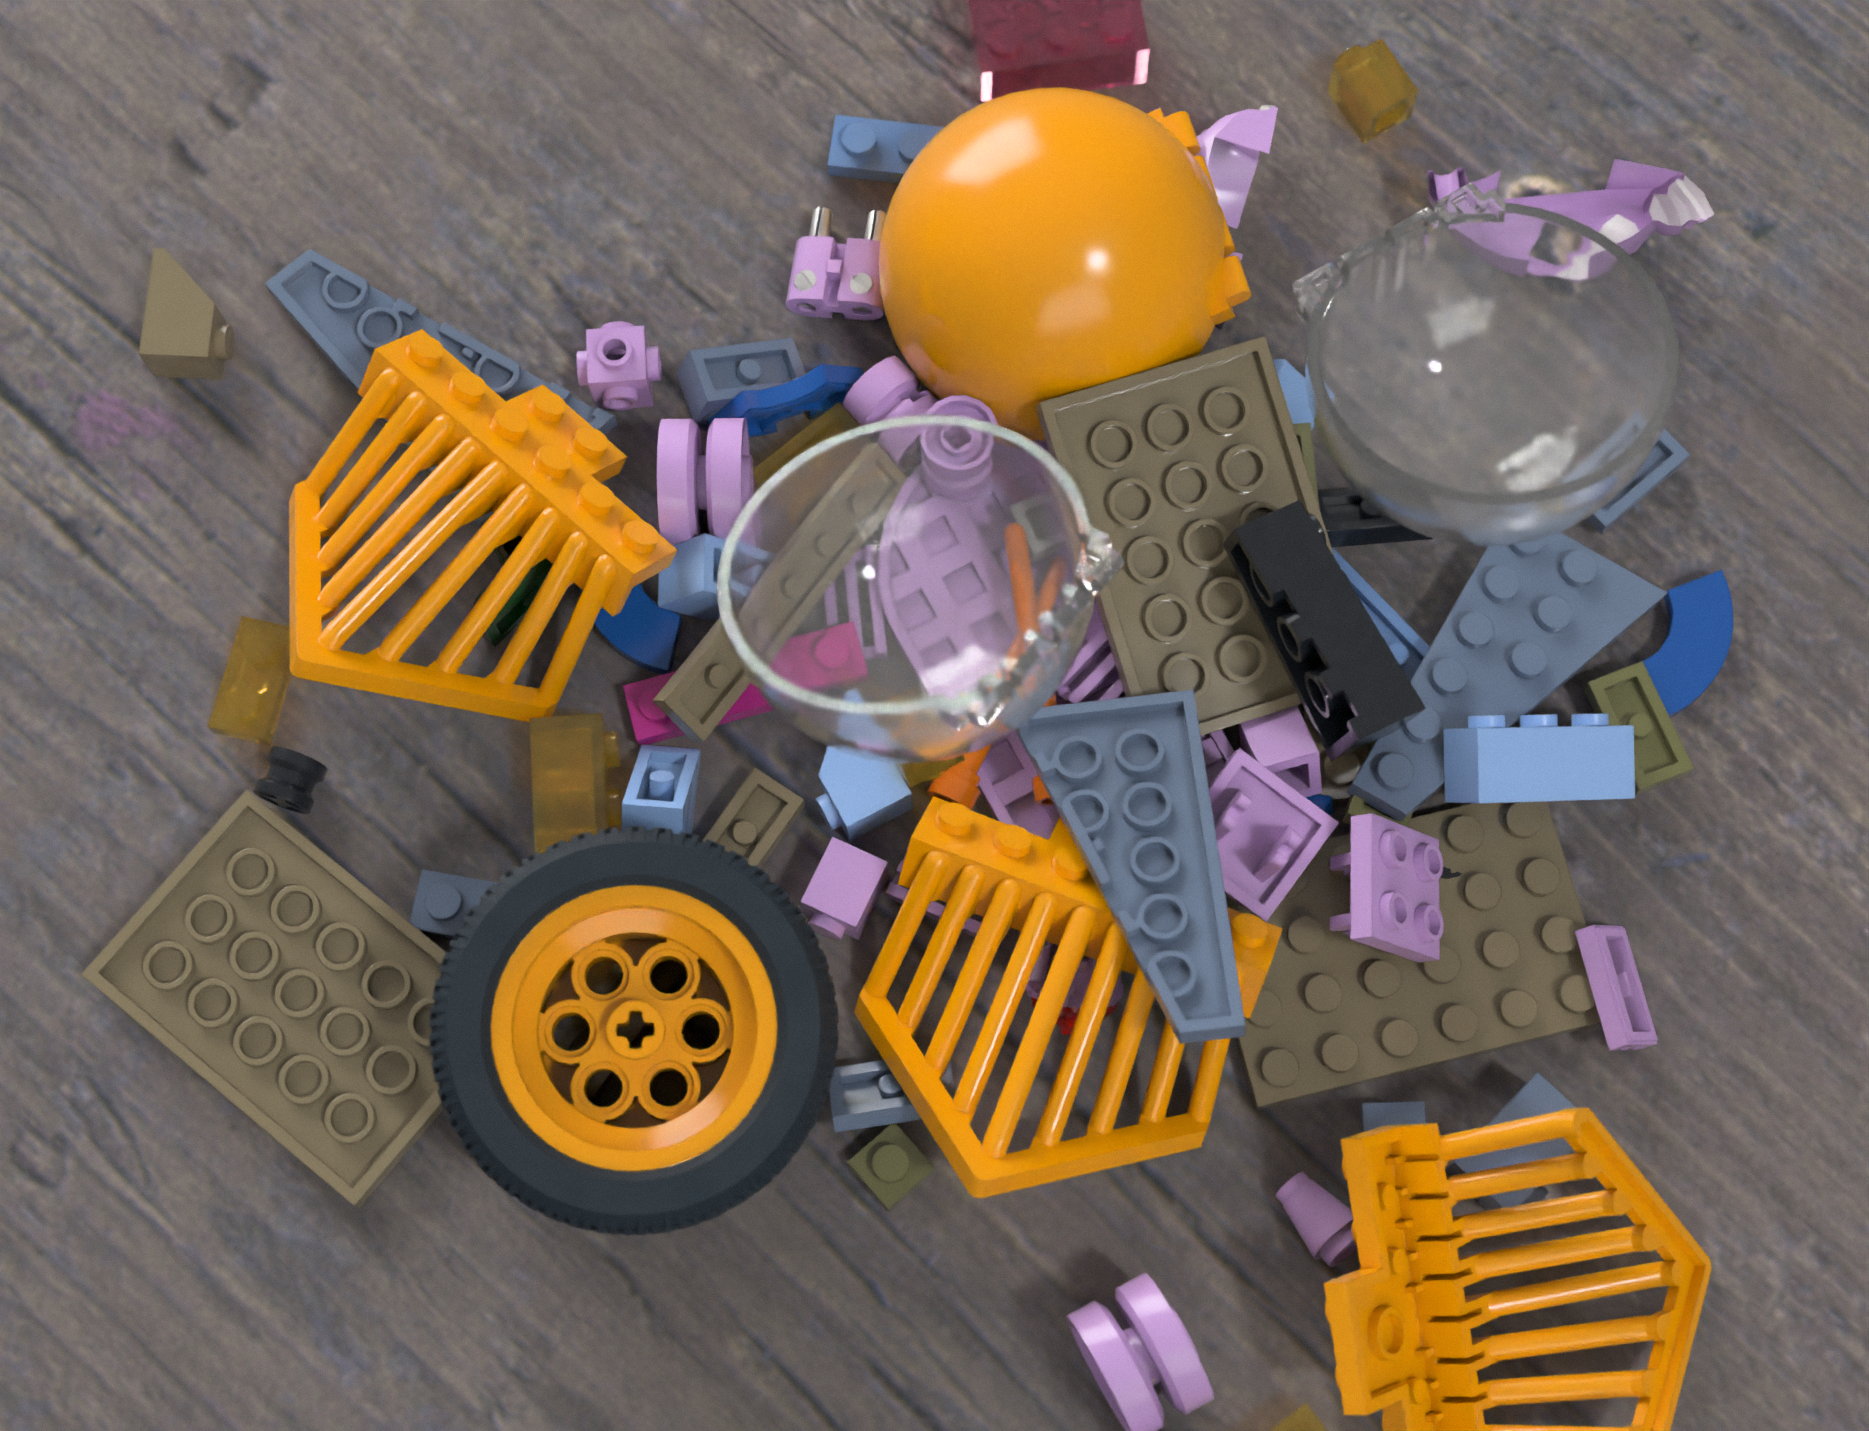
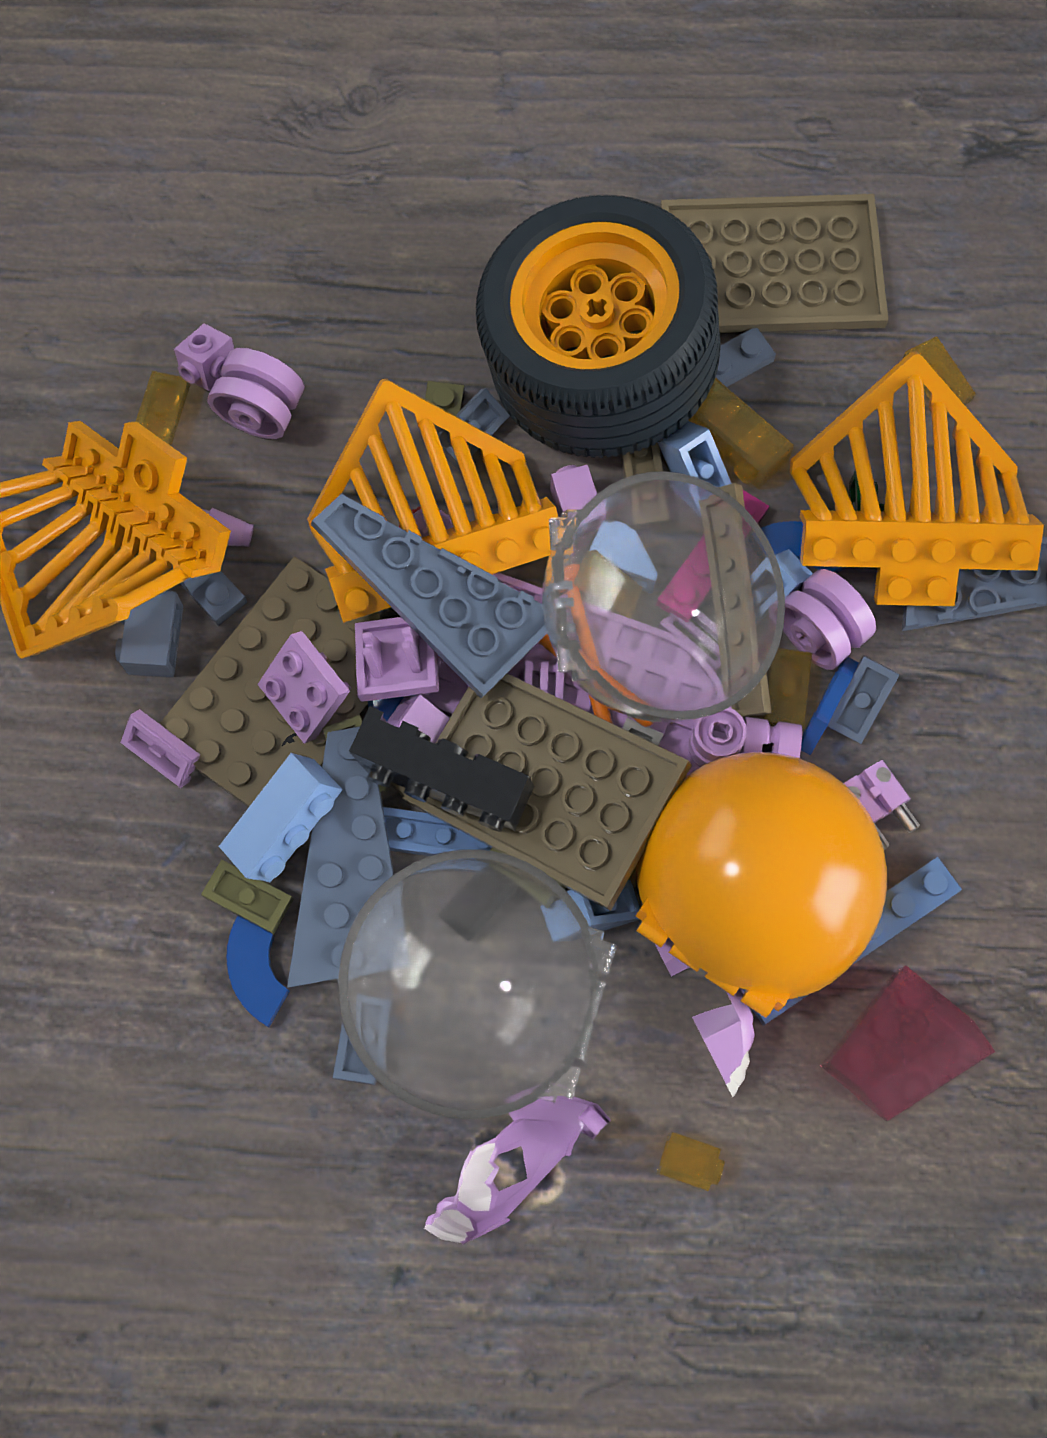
camera: 135 degrees right, 0 degrees up
black wheel [253,746,328,814] -> none
lavender brick [577,321,662,410] -> none

